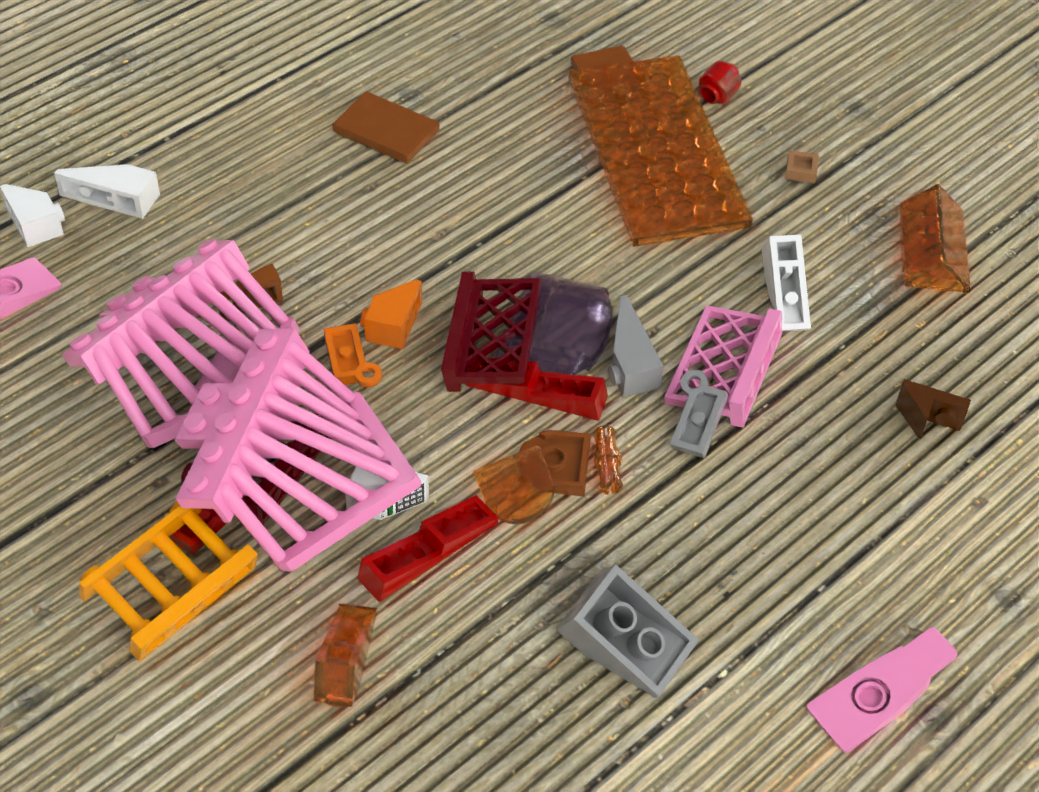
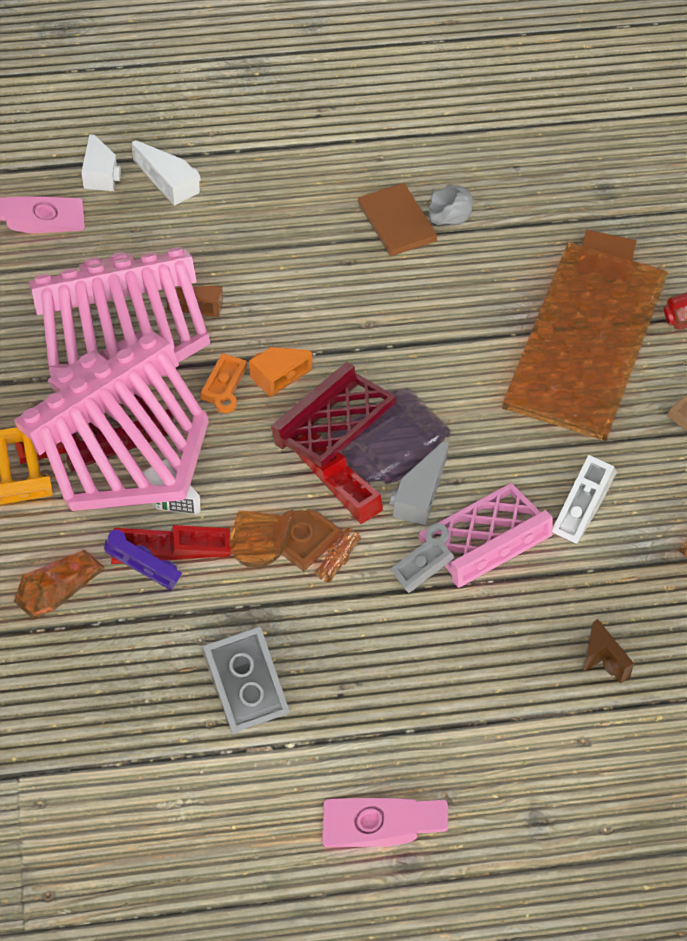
camera: 35 degrees right, 5 degrees up
none -> dark purple plate [104,530,182,591]
none -> light grey hair [429,184,473,226]

